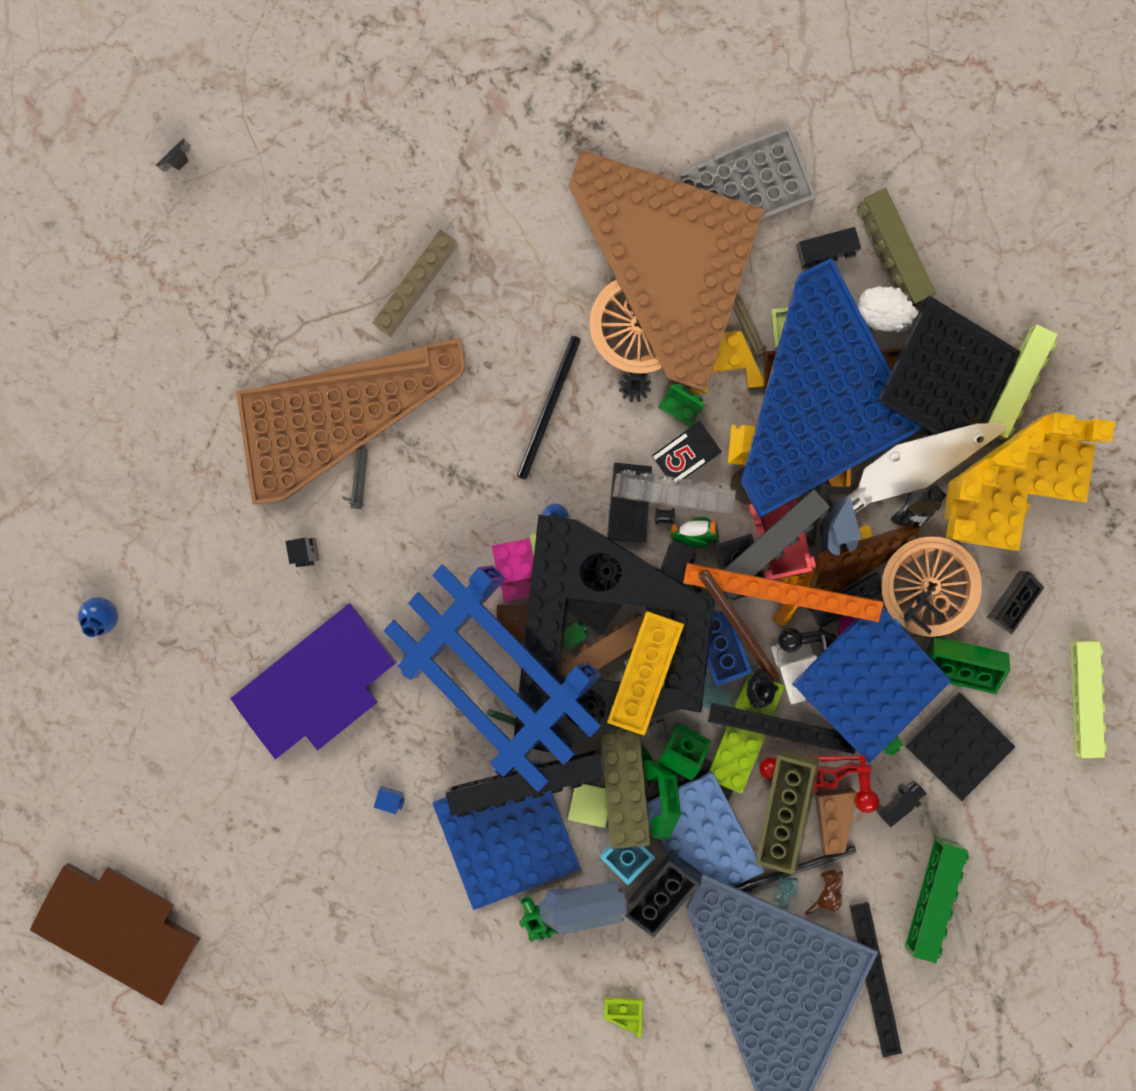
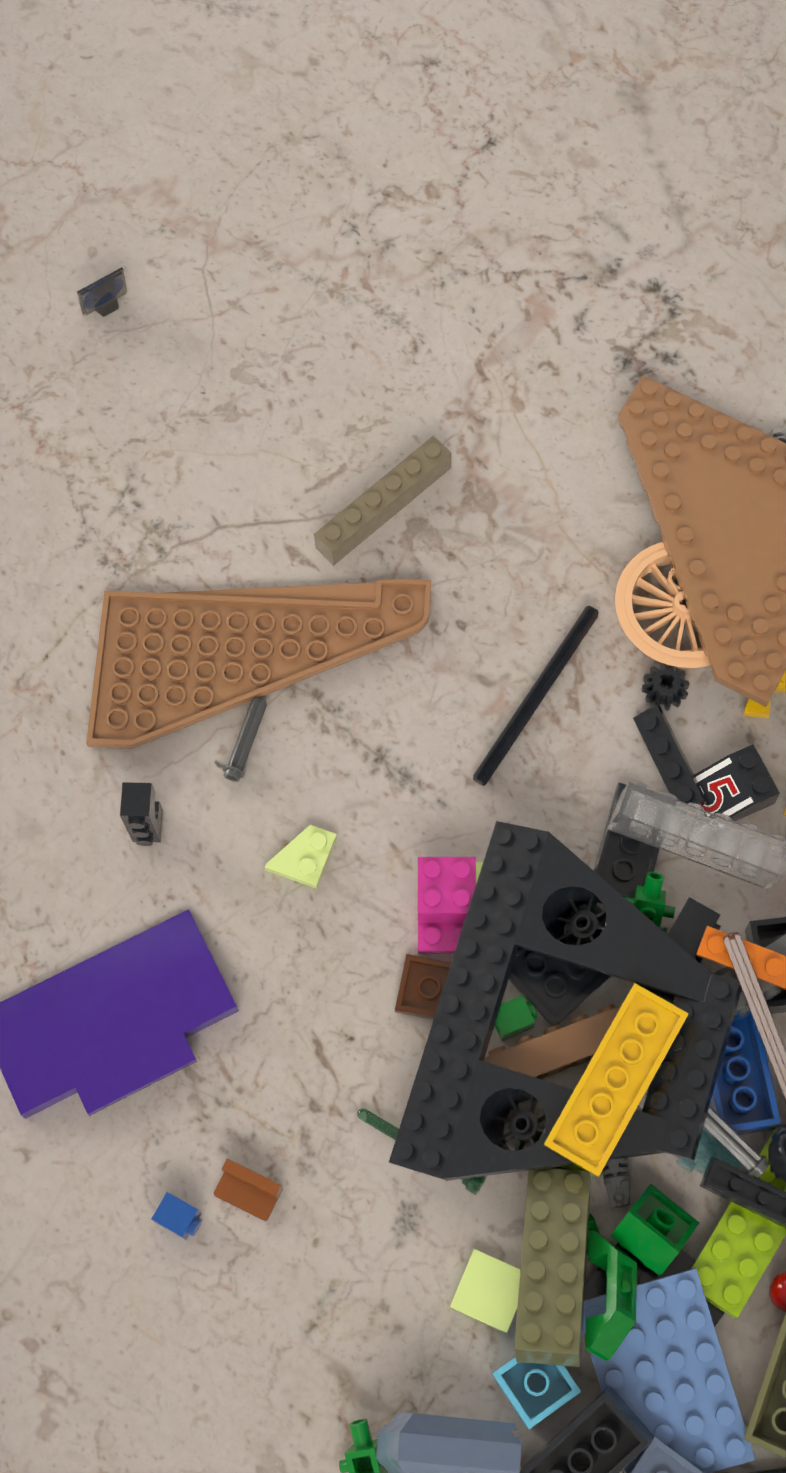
camera: 20 degrees right, 20 degrees down
blue fence [384,564,602,792] -> none
blue plate [432,761,581,910] -> none
black brick [446,750,604,817] -> none
black bush [655,508,675,525] -> none
green bracket [658,383,705,427] -> none
animal [669,517,719,548] -> none
none -> dark orange panel [214,1158,283,1221]
none -> yellowish green wing [265,825,337,889]
none -> green piece [624,872,675,934]
none -> black plate [633,704,708,816]
none -> axle [704,1106,769,1178]

